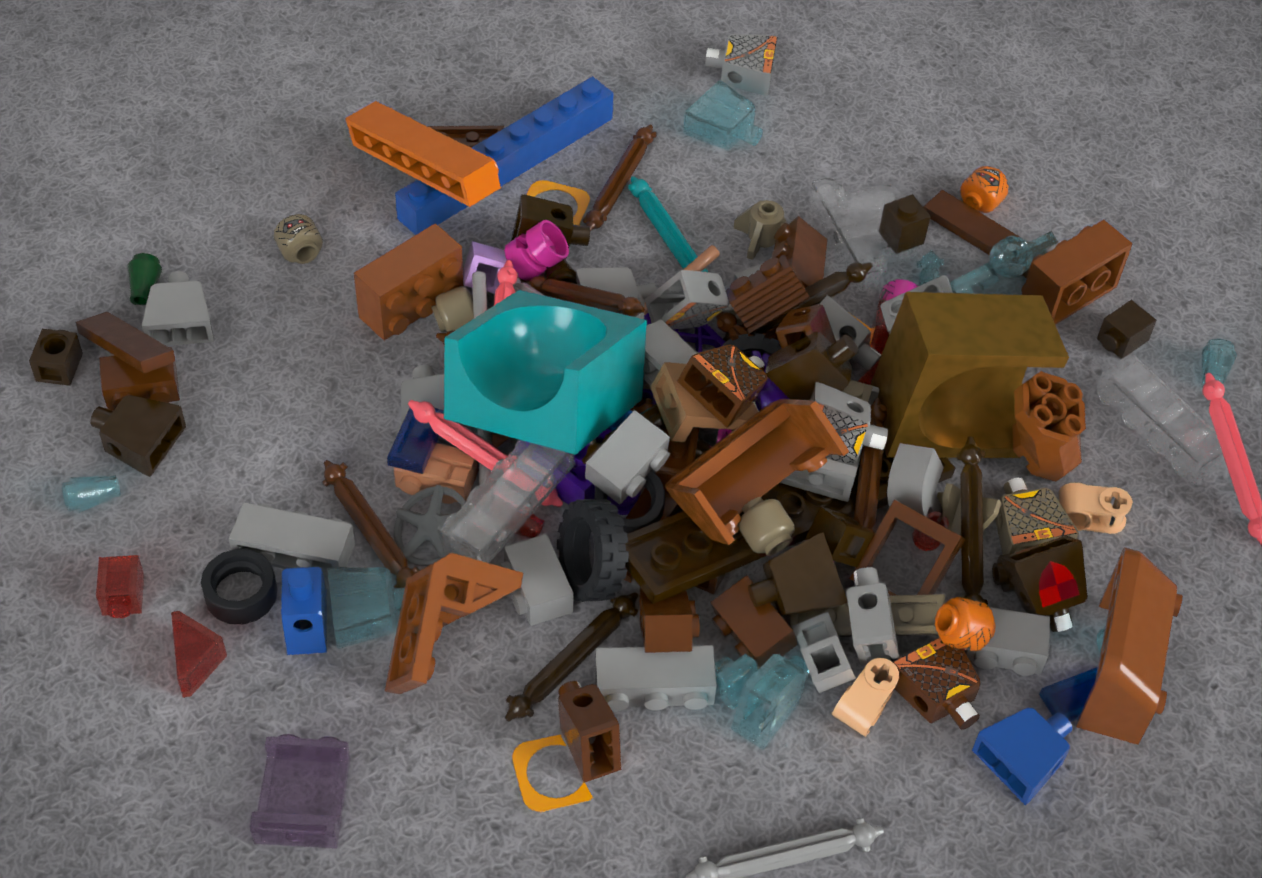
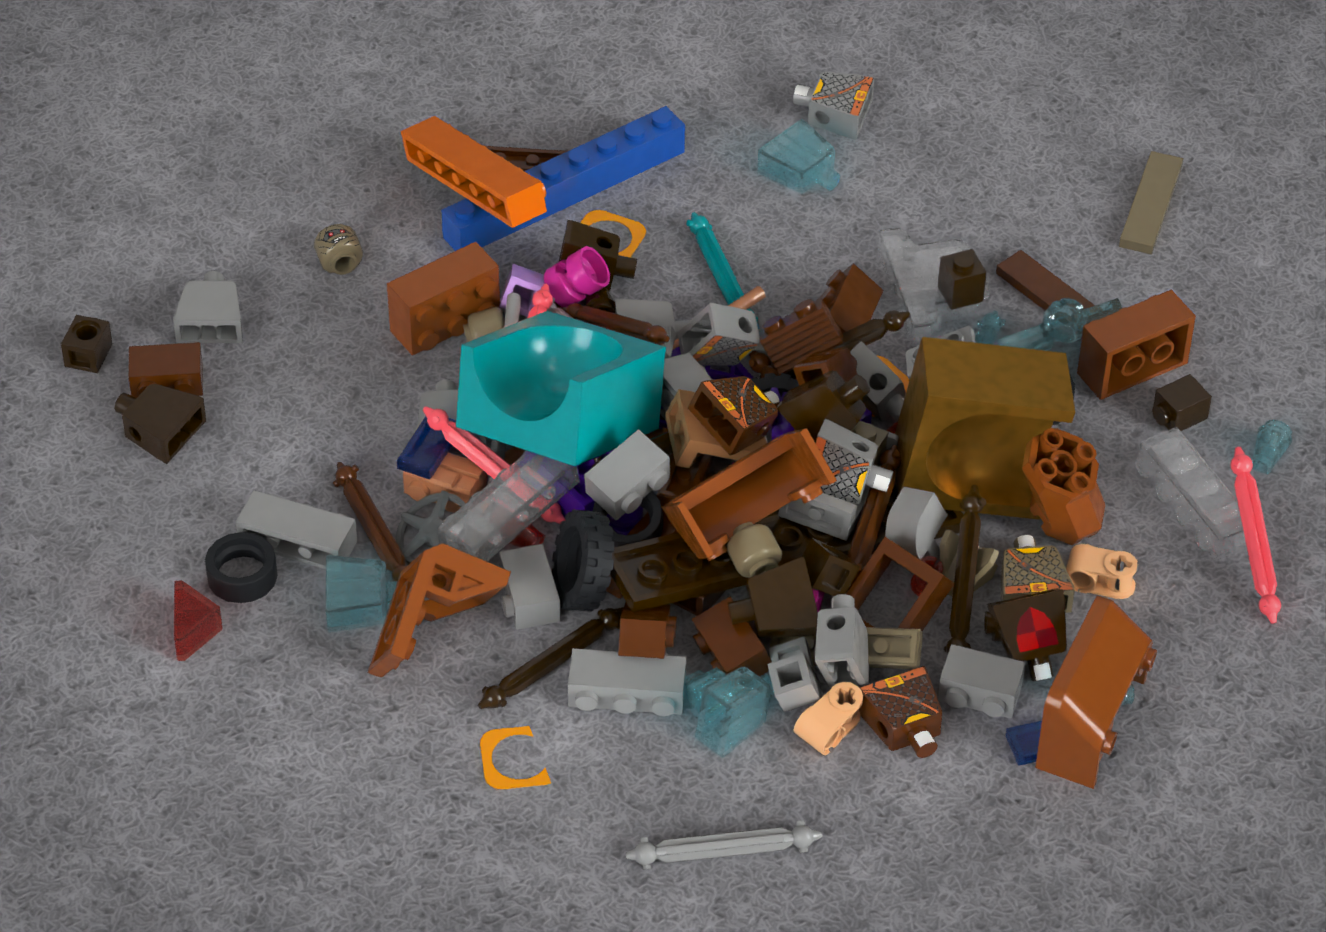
camera: 10 degrees right, 5 degrees down
clear light blue cone [62,475,121,513] -> none
reddish brown tile [76,312,175,373] -> none
clear red brick [96,555,144,618] -> none
dark green cone [128,253,162,305] -> none
clear purple panel [249,734,350,849] -> none
blue torso [281,567,327,655] -> none
reddish brown torso [558,681,621,783] -> none
reddish brown wheel [582,125,657,231] -> none
dark tan brick [734,200,787,260] -> none
orange head [935,597,996,652] -> none
orange head [960,166,1008,213] -> none
blue torso [972,707,1072,805] -> none
none -> dark tan tile [1119,151,1184,254]

